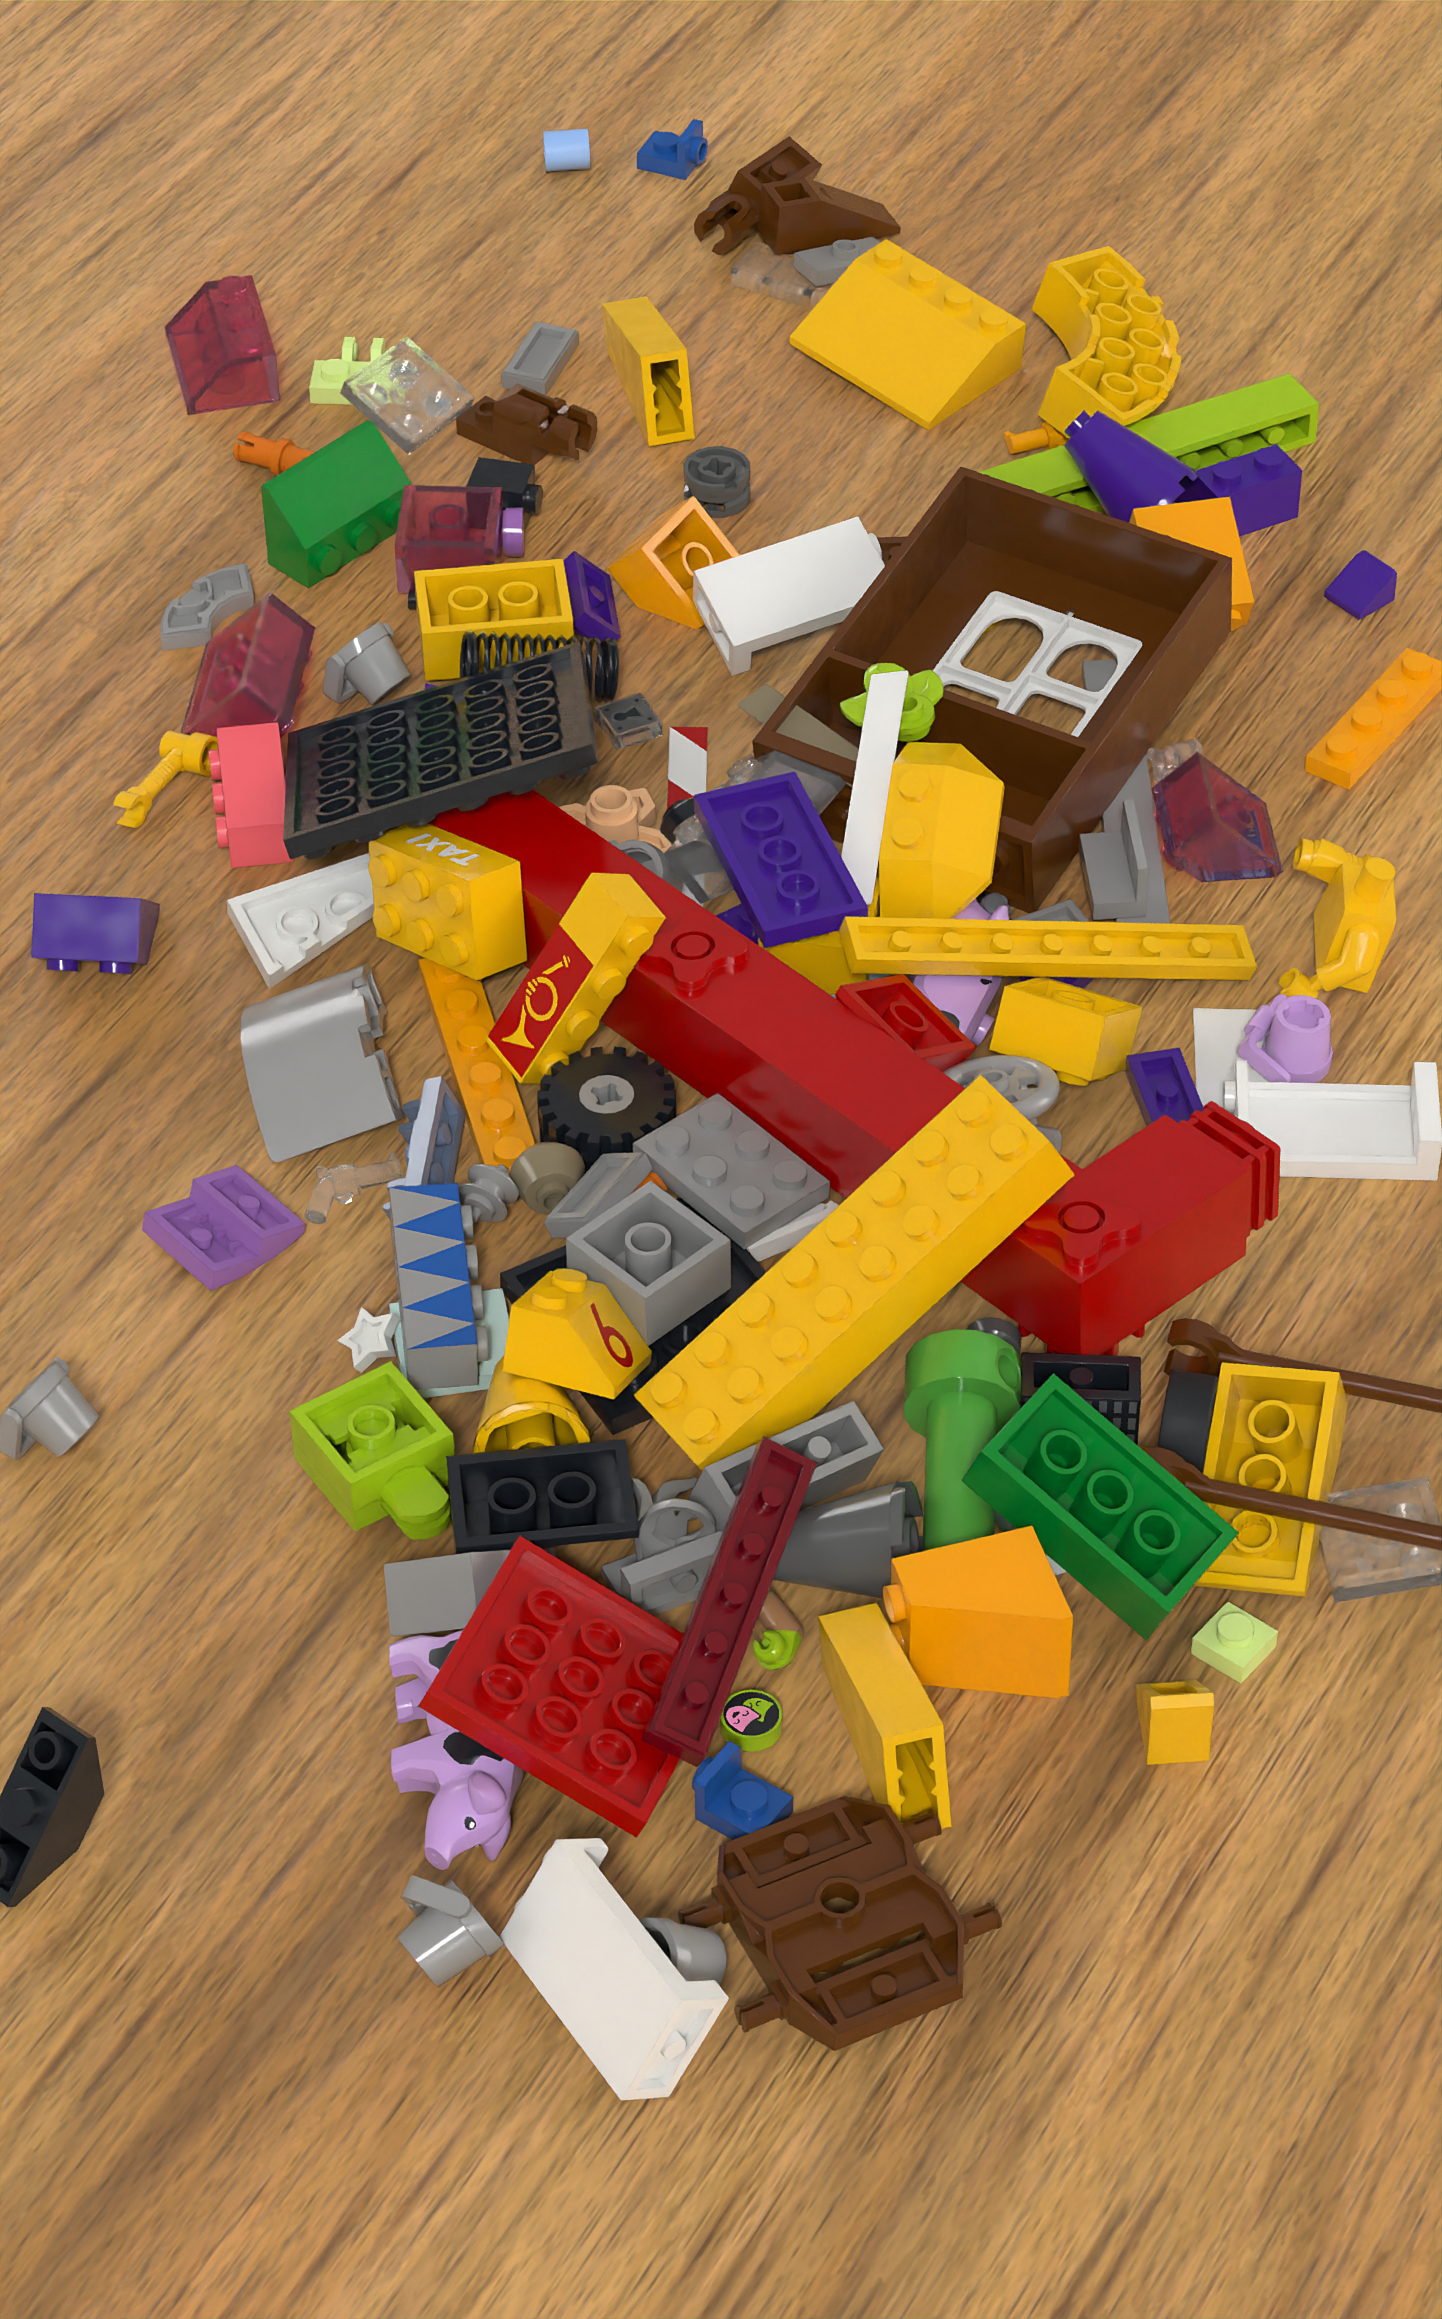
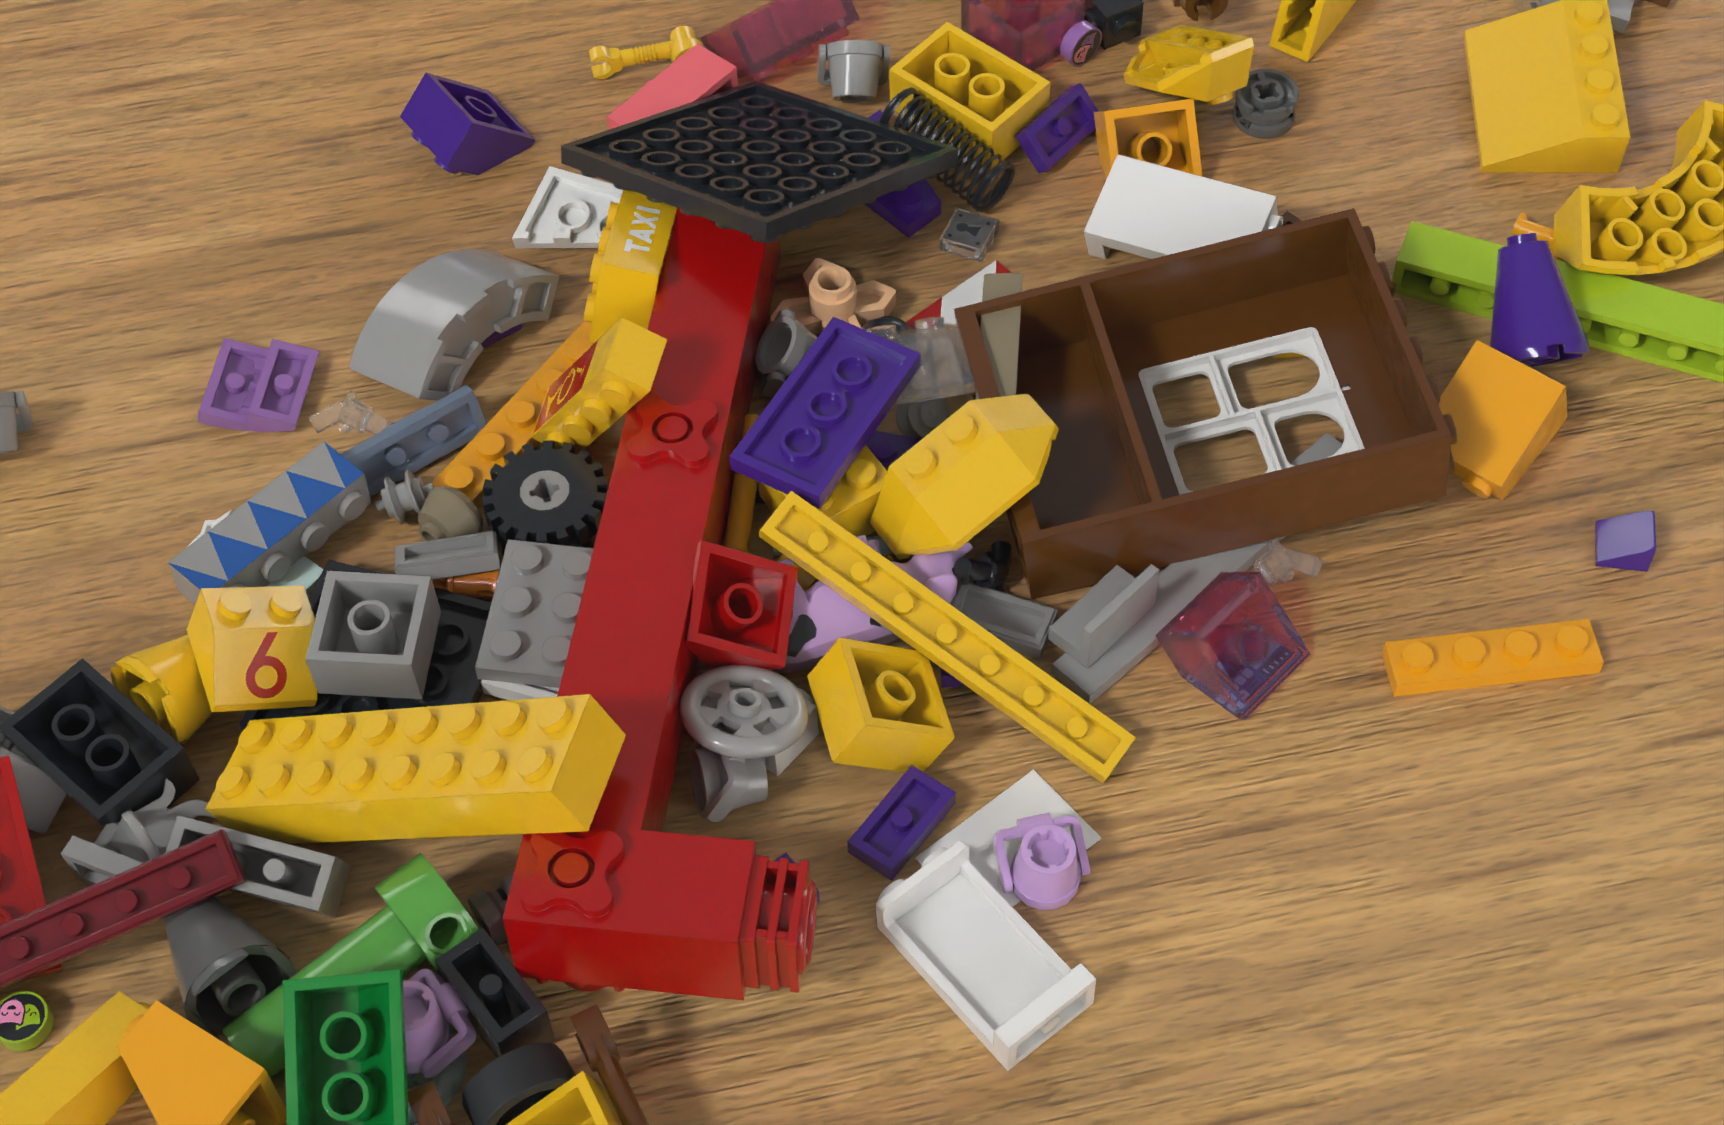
camera: 50 degrees right, 10 degrees up
lime brick [289,1361,455,1540] -> none
arm [753,1591,804,1670] -> none
lime plate [840,663,944,742] -> none
white sticker [841,671,908,905] -> none
dark purple slope [1174,444,1302,537] -> none
yellow torso [1278,838,1396,998] -> none
none -> yellow wedge [1123,25,1254,105]

